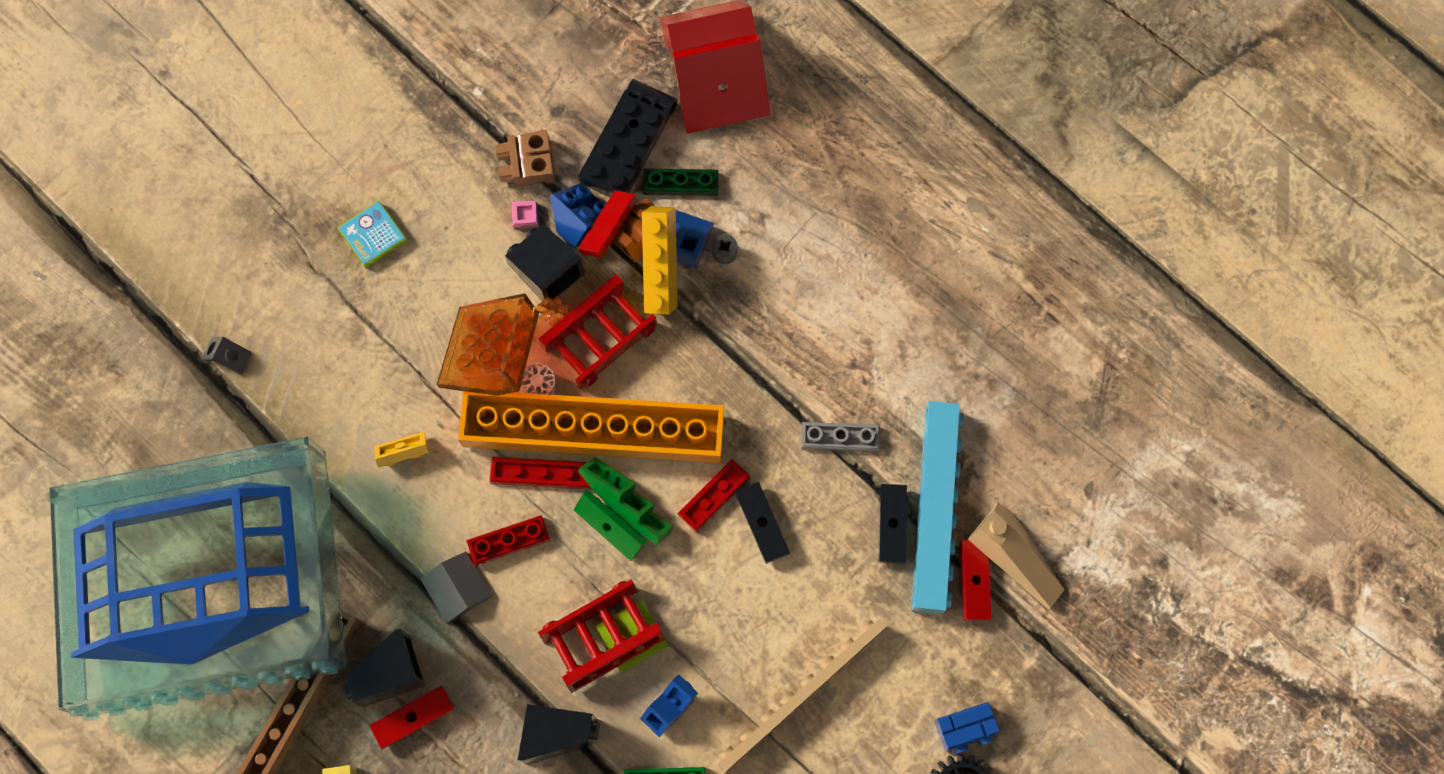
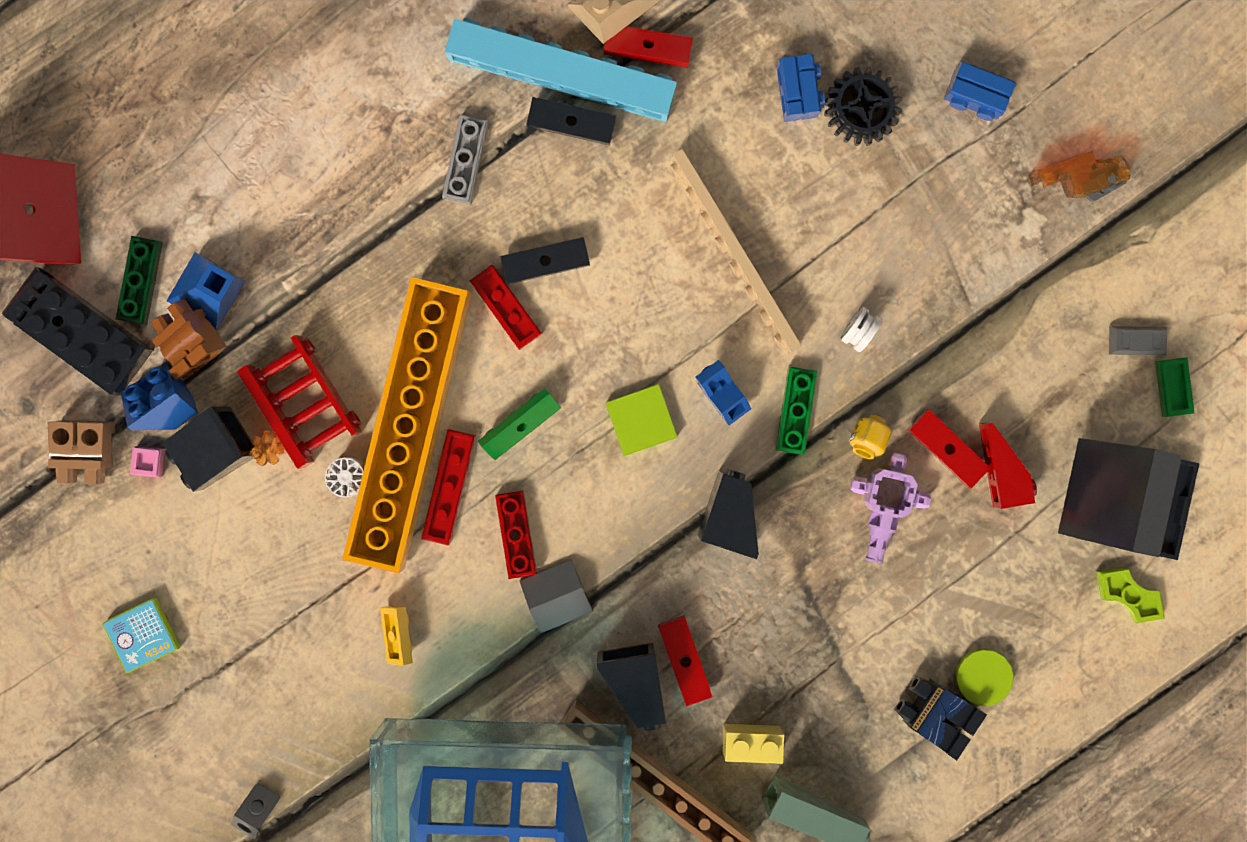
camera: 80 degrees left, 15 degrees up
clear orange slope [437,293,539,396] -> none
red fence [538,579,665,694] -> none
red tile [578,190,638,258] -> none
green slope [579,457,674,545] -> none
yellow brick [642,206,678,314] -> none
dark grey wheel [712,234,737,264] -> none

